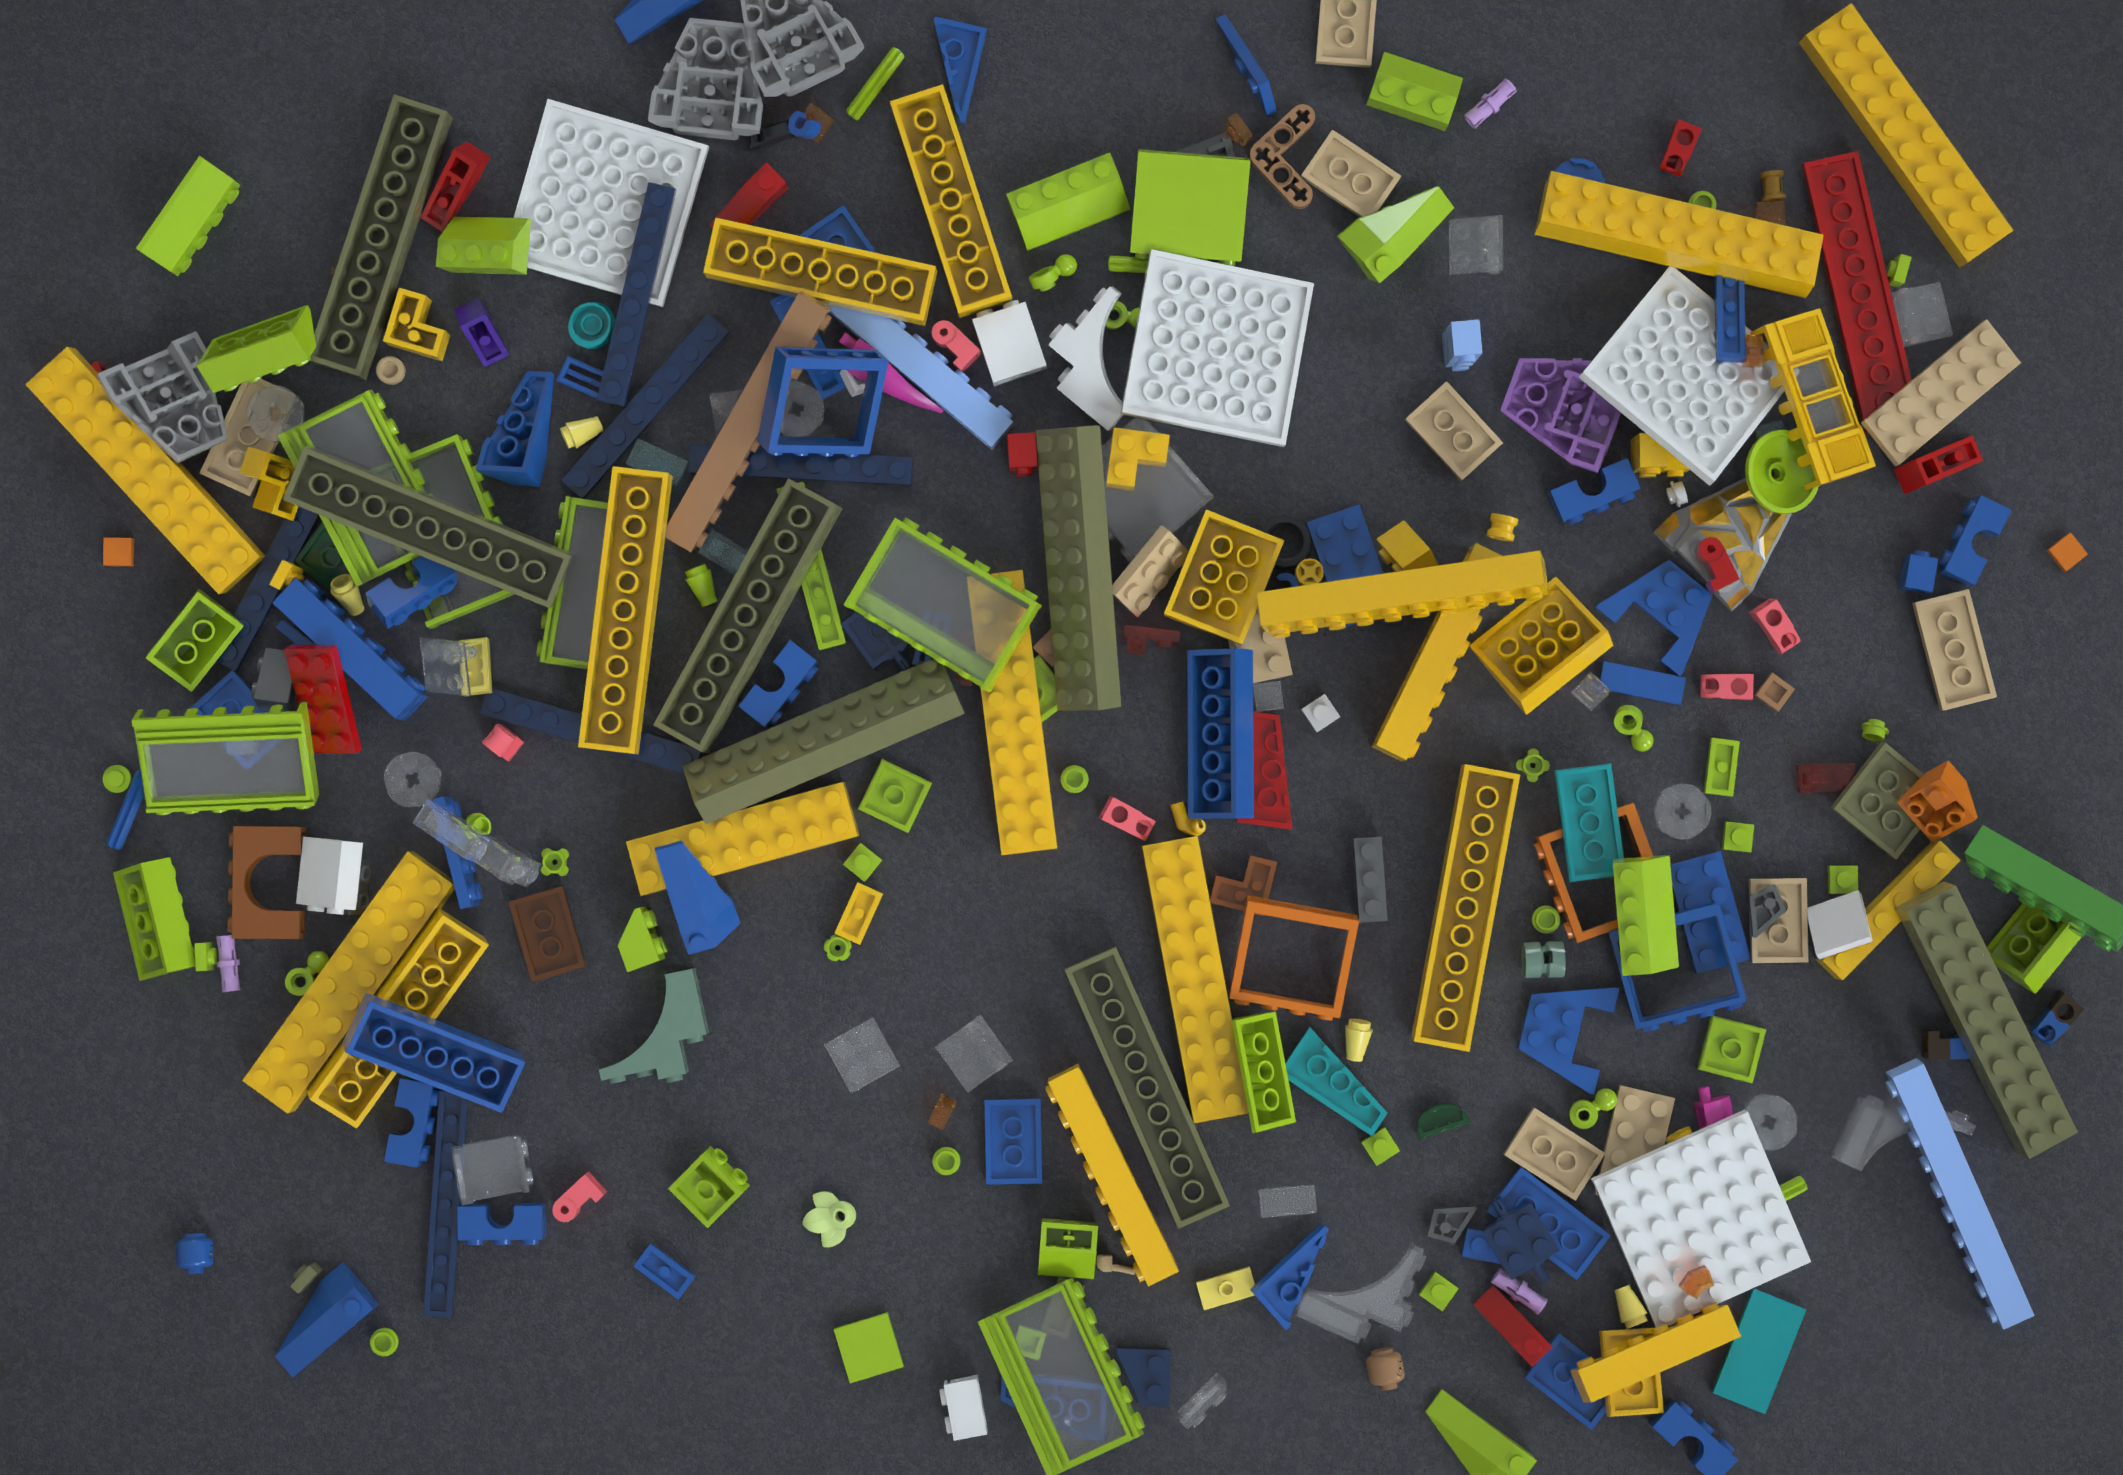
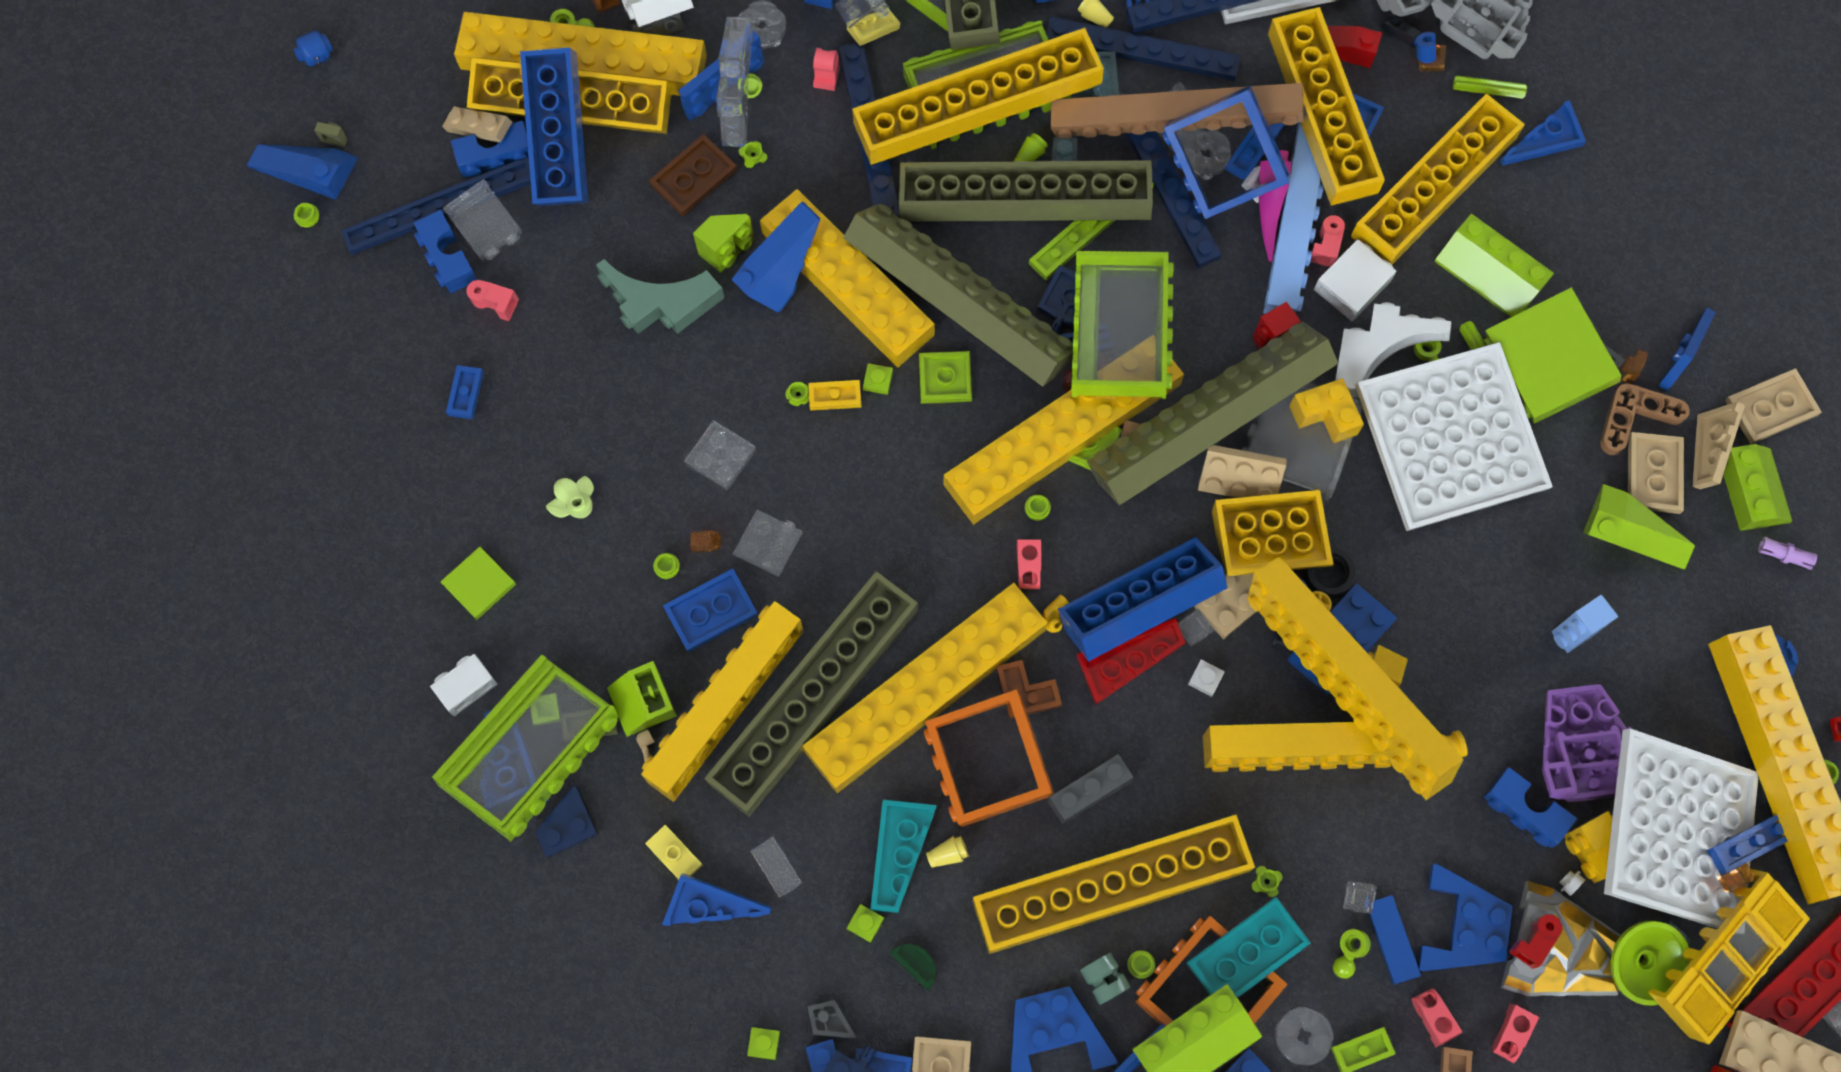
camera: 60 degrees right, 15 degrees down
lime plate [668,1146,750,1228] -> none
blue arch [739,640,819,728] -> none
lime plate [1029,254,1077,292] -> none
clear red hinge [1123,625,1180,655] -> none
clear plate [1177,1373,1227,1429] -> none
lime slope [1232,1011,1296,1133] -> none
clear arch [1295,1242,1426,1344] -> none
medium nougat head [1366,1347,1405,1391] -> none
tan plate [1405,381,1503,481] -> none
clear hinge [1449,215,1503,275] -> none
yellow slope [1469,577,1614,715] -> none
none -> tan plate [442,106,512,142]
none -> tan wing [1692,402,1745,489]

